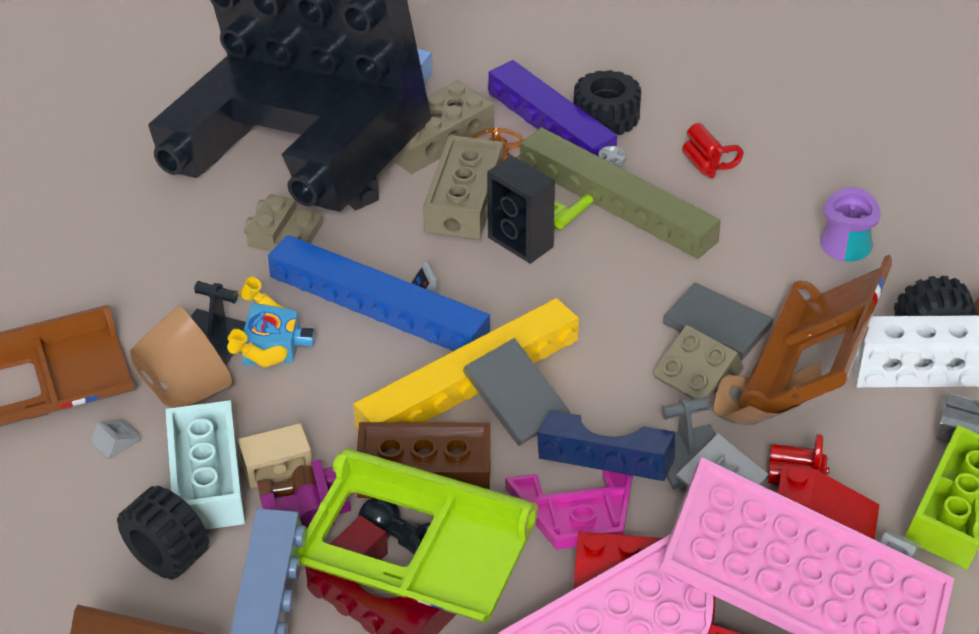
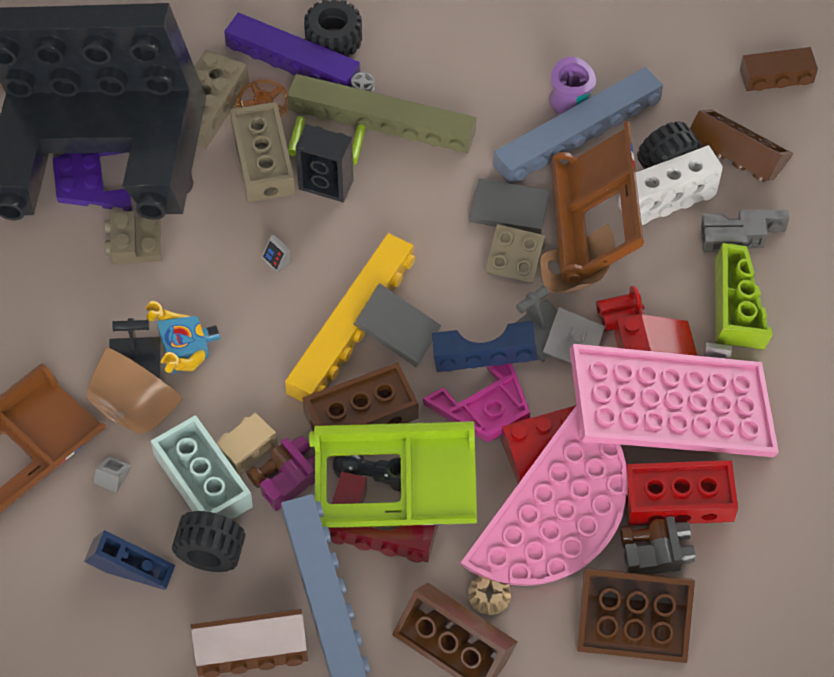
camera: 25 degrees left, 15 degrees up
blue brick [268,235,490,351] -> none
red piece [682,123,744,179] -> none
none -> dark purple wing [52,153,132,212]
none -> dark blue slope [84,530,175,590]
none -> sand blue brick [493,67,663,184]

